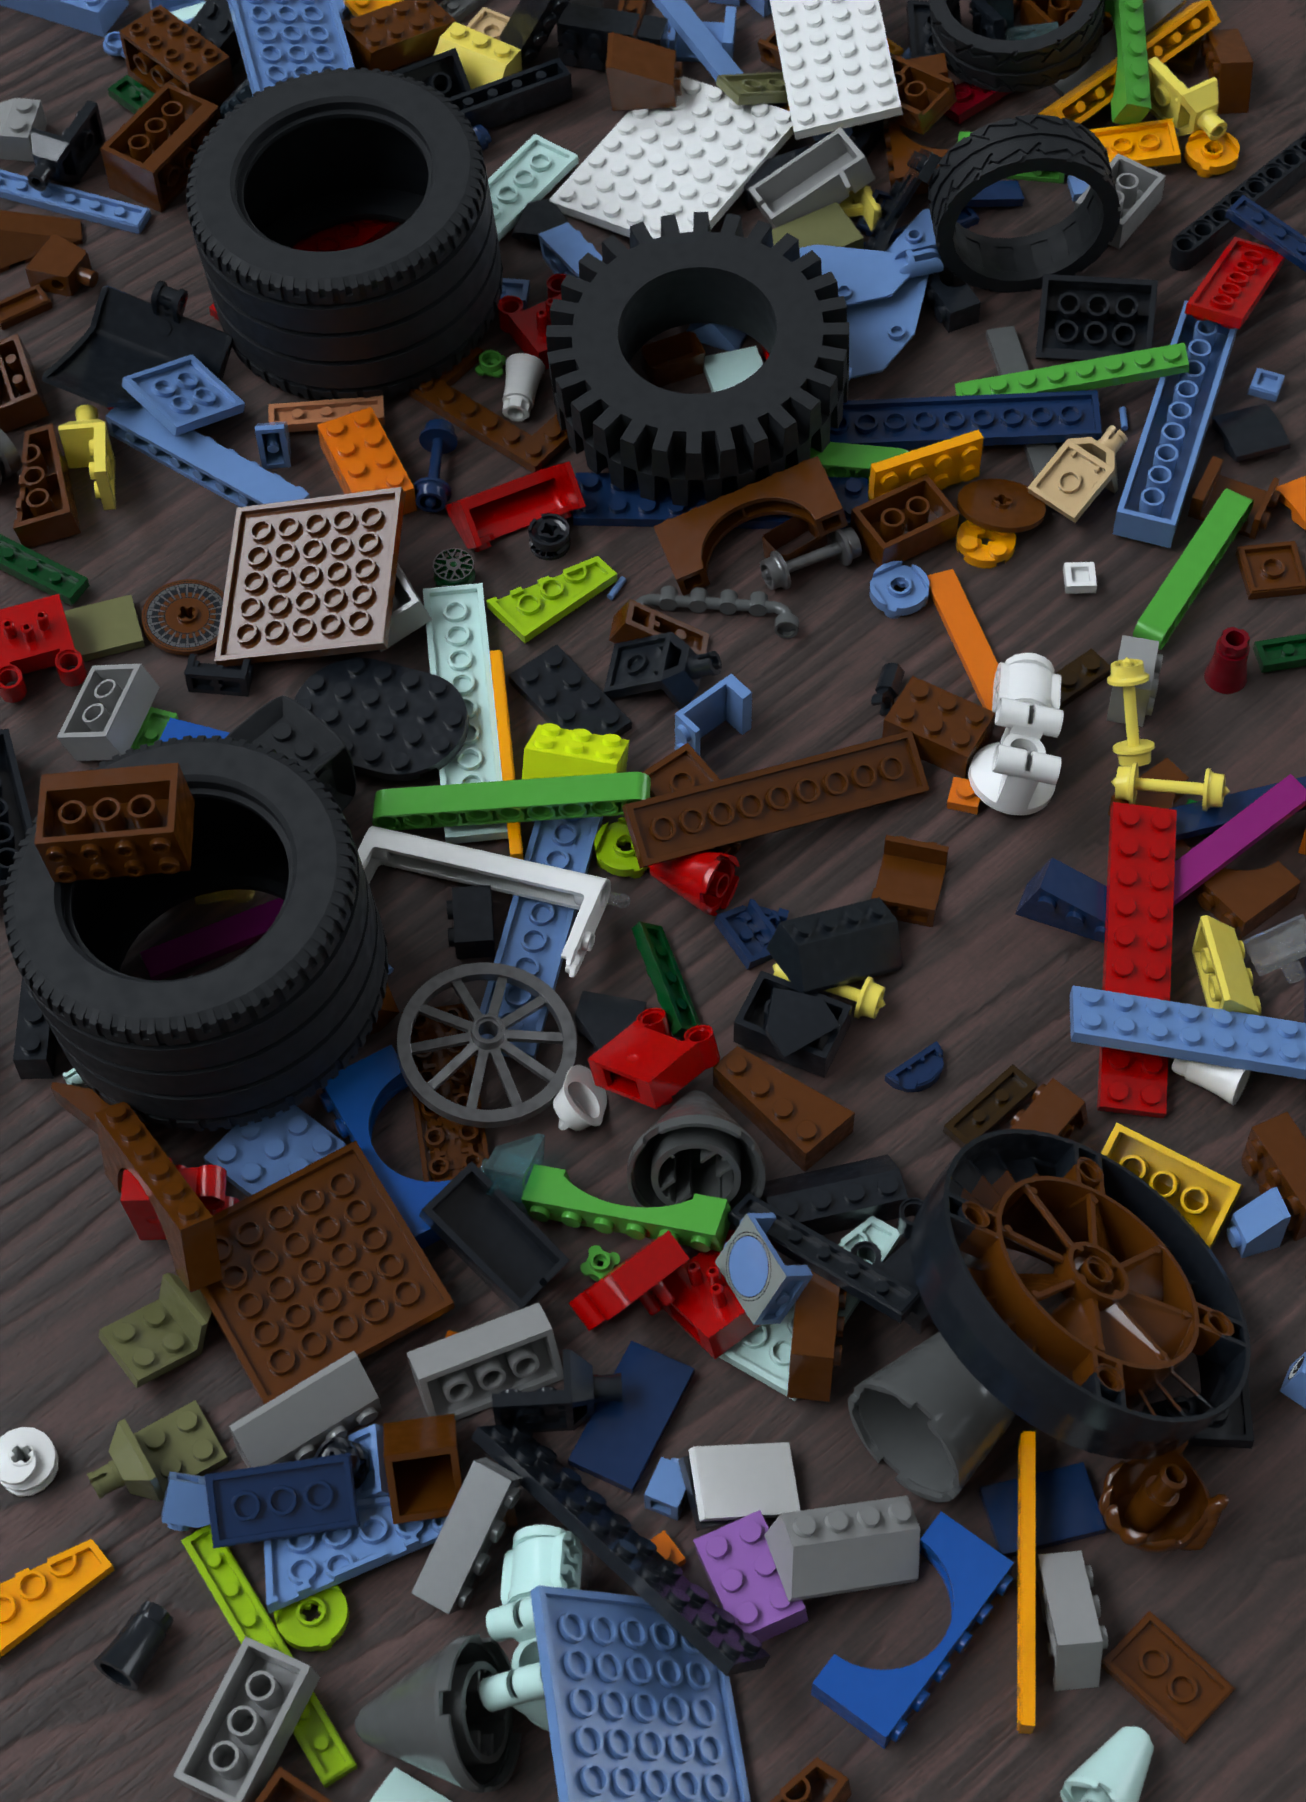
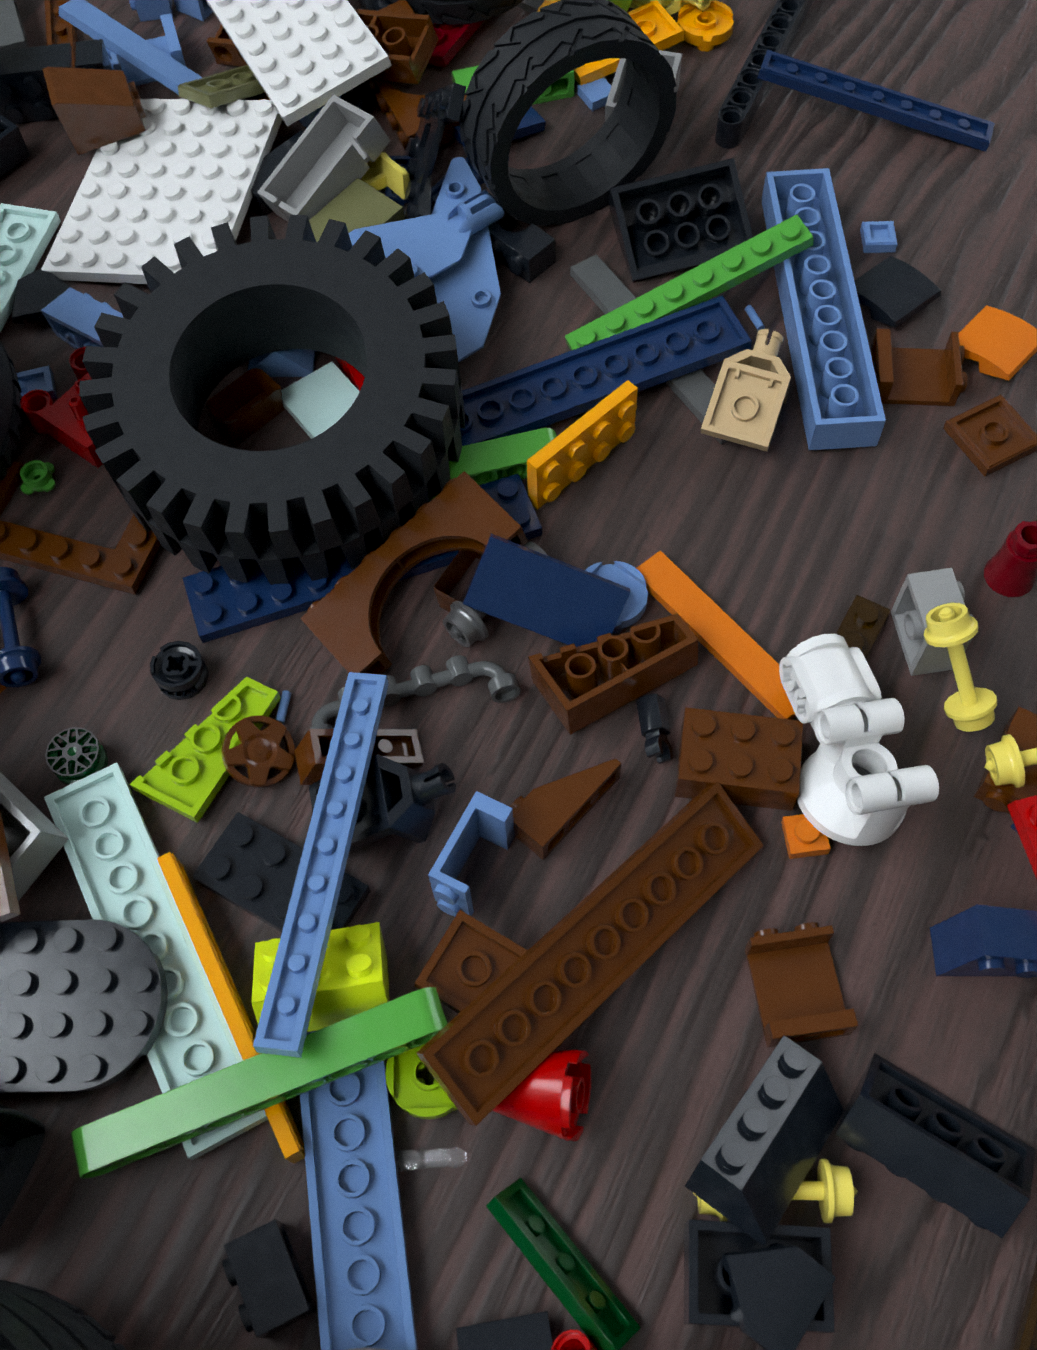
camera: 20 degrees left, 5 degrees up
white piece [358,826,611,978] -> none
red windscreen [445,461,586,552] -> none
white plant [502,353,545,422] -> none
dark blue slope [714,899,789,970] -> none
reddish brown brick [850,474,959,567] -> none
dark blue tile [884,1041,944,1092] -> none
light orange plate [956,520,1016,569] -> none
reddish brown piece [957,479,1046,533] -> none
white plate [1063,562,1097,594] -> none
bright green beam [1133,488,1254,650] -> none
red plate [1185,237,1286,329] -> none
none -> reddish brown wheel [221,715,295,788]
none -> medium blue plate [253,672,388,1058]
none -> dark blue tile [463,534,631,647]
none -> reddish brown slope [510,758,622,860]
none -> reddish brown wedge [528,614,699,735]
none -> black slope [835,1053,1035,1238]

